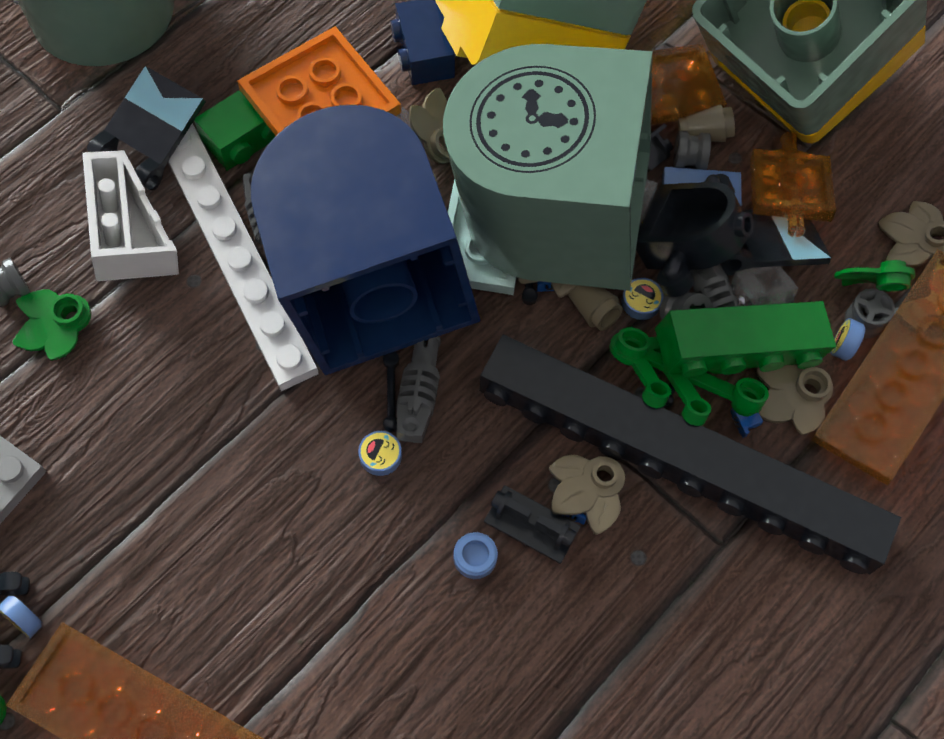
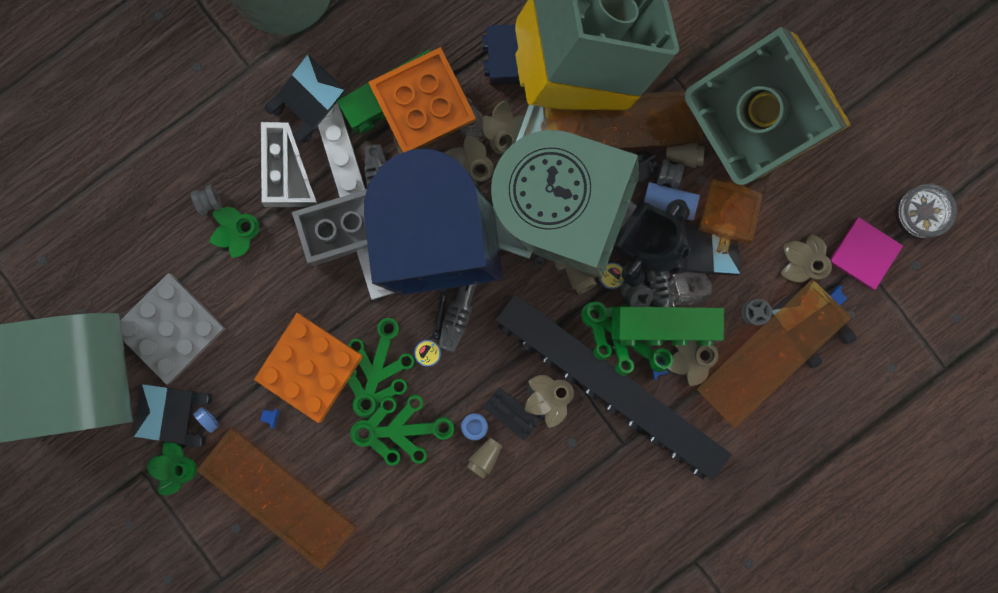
camera: 15 degrees right, 20 degrees up
medium blue tile [831,318,865,361] -> none
green plate [834,260,915,292] -> none
none -> orange plate [254,313,364,423]
none -> blue piece [260,409,280,428]
none -> light grey slope [292,189,368,266]
none -> green plant [347,318,415,418]
none -> green plant [350,394,454,466]
none -> dark tan cone [467,438,503,479]

